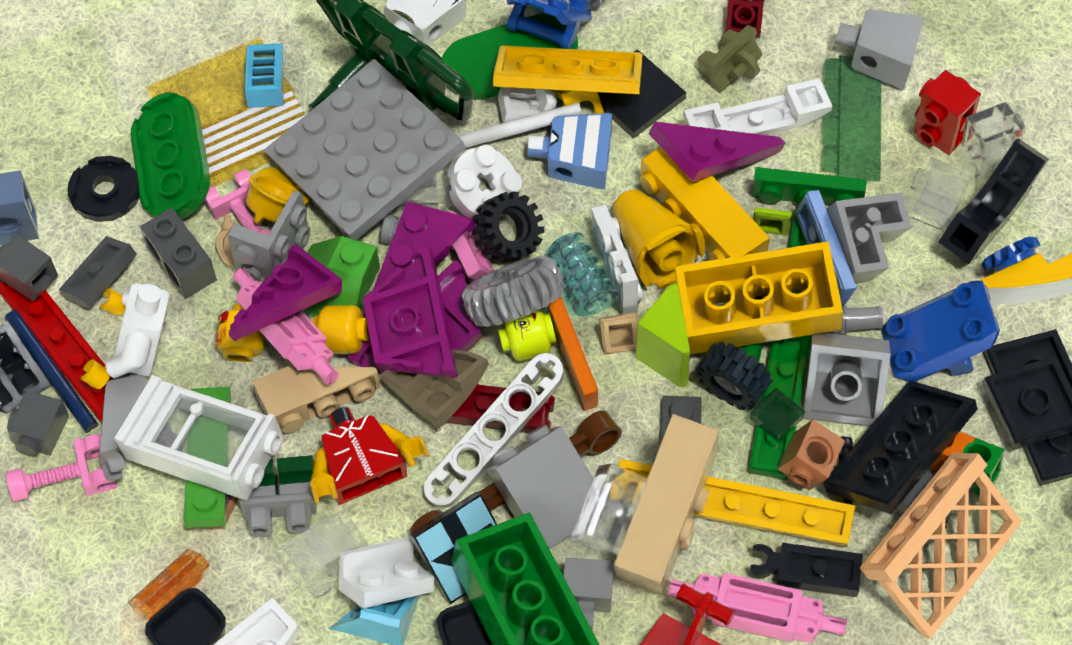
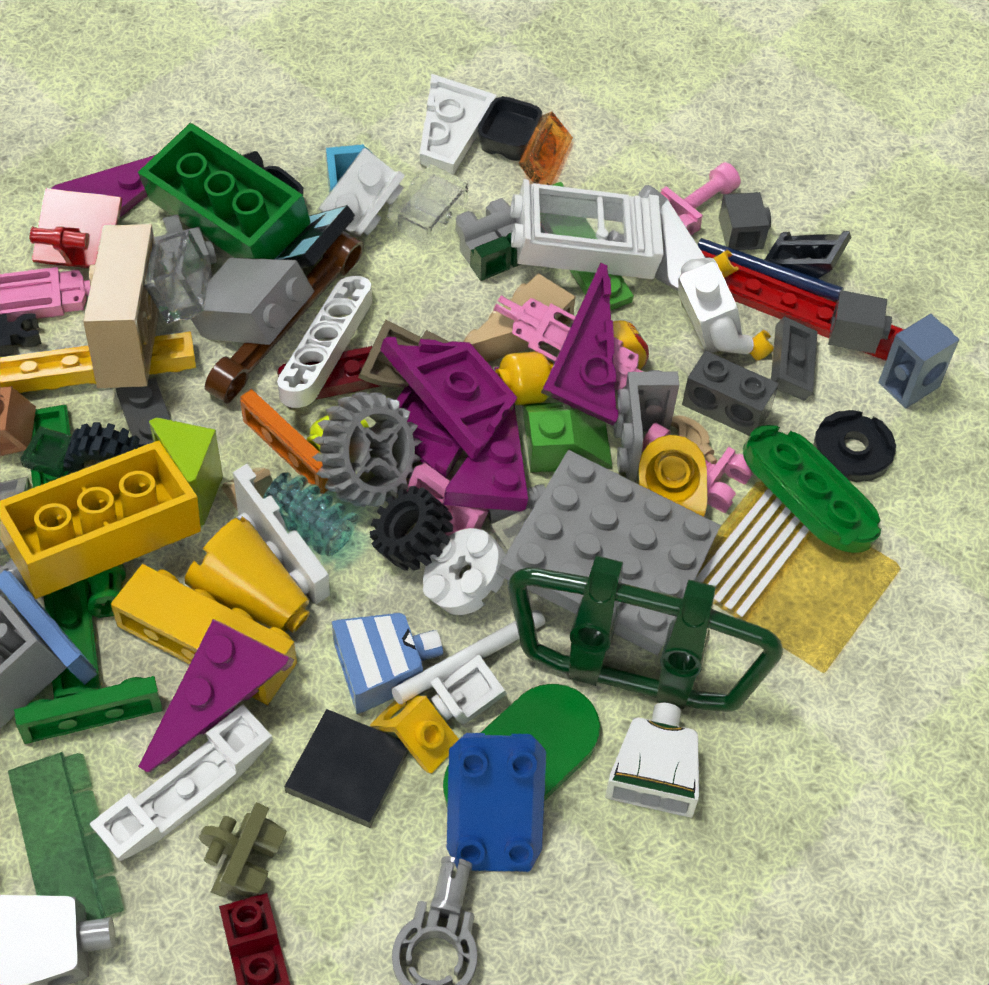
camera: 150 degrees right, 5 degrees down
medium azure slope [245,43,284,108] -> none
red torso [310,407,430,505] -> none
yellow tile [493,45,642,94] -> none
lime slope [753,207,792,236] -> none

